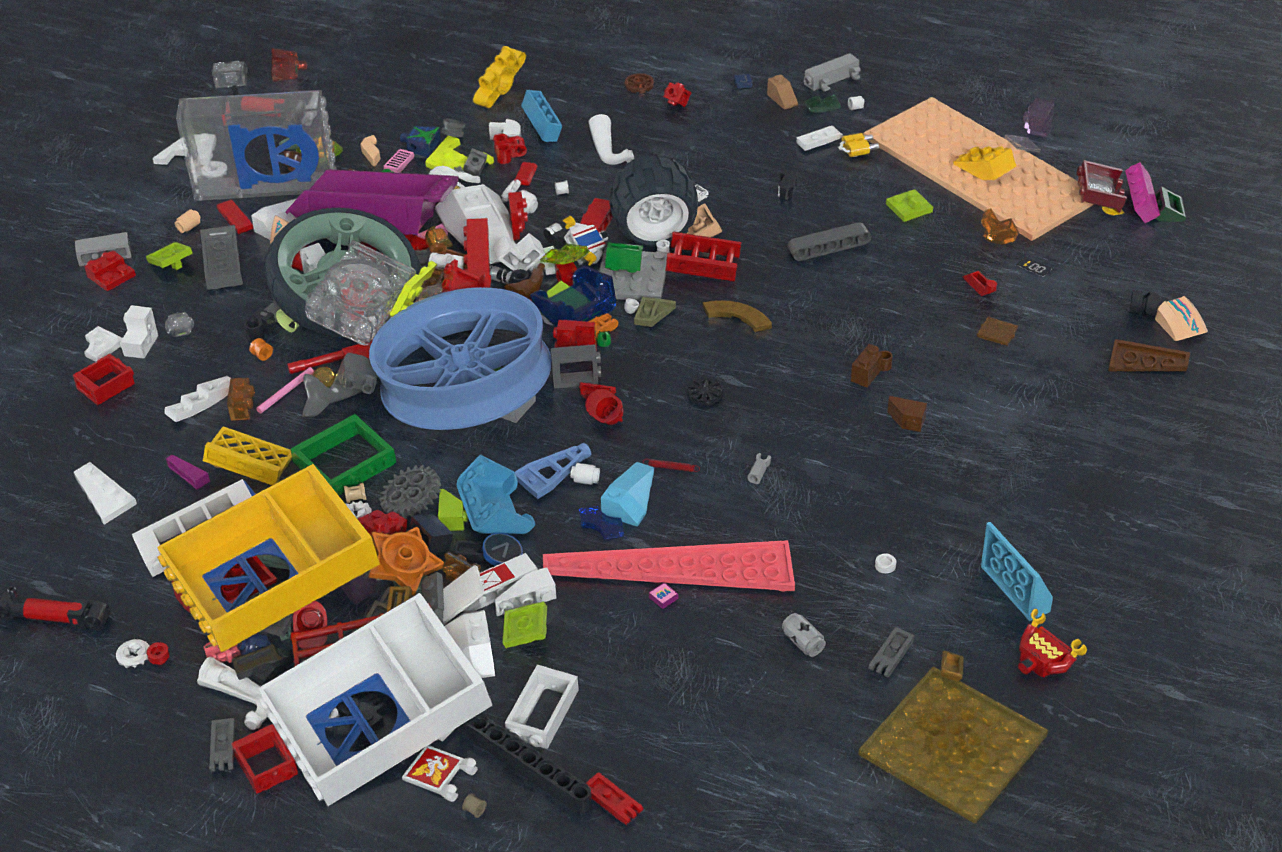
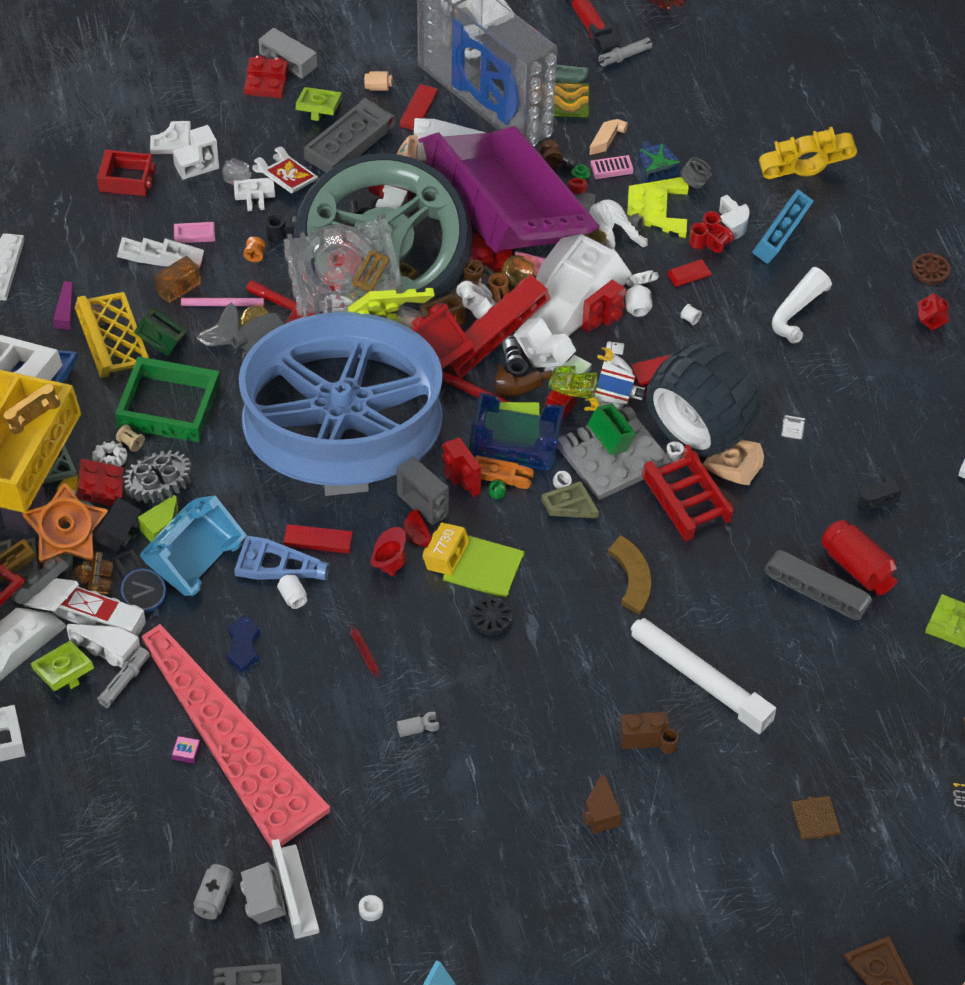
camera: 50 degrees right, 10 degrees up
flat silver brick [463,148,487,177] -> none
medium azure wedge [601,462,654,527] -> none
red piece [963,271,997,296] -> none
none -> pearl gold plate [4,384,60,434]
none -> light grey pin [97,647,150,708]
none -> dark green tile [134,307,188,356]
none -> bright pink tile [174,222,215,243]
none -> white hinge [234,178,275,211]
none -> light grey brick [240,862,286,924]
none -> flag [253,147,318,194]
none -> white fence [271,839,319,939]
none -> red tile [283,524,353,554]
none -> pearl gold tile [352,249,389,293]
none -> yellow brick [423,523,469,575]
none -> lime piece [443,535,524,598]
none -> reddish brown wheel [463,260,483,285]
none -> white brick [631,618,776,735]
none -> red piece [822,520,898,596]

